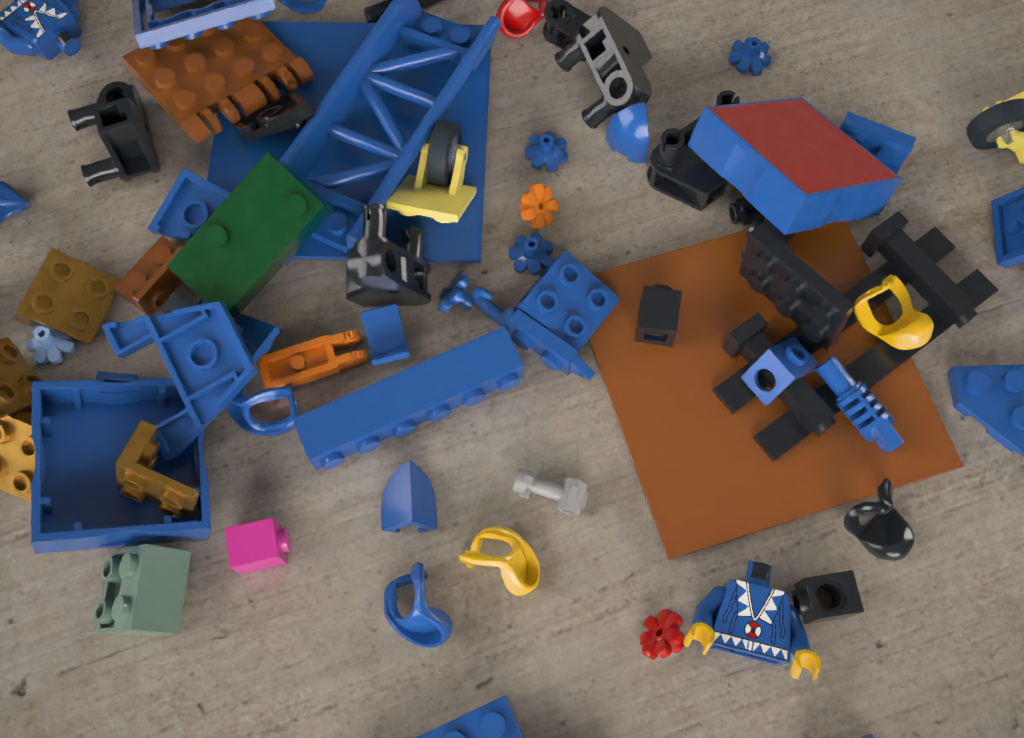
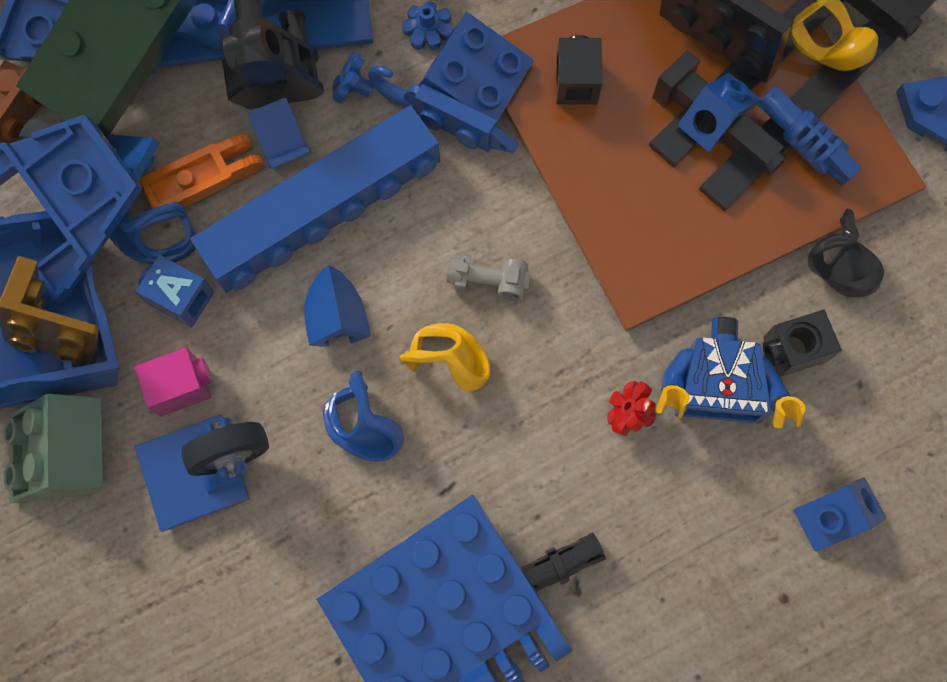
camera: 10 degrees left, 5 degrees up
none -> blue brick [135,255,215,328]
none -> blue plate [135,414,269,532]

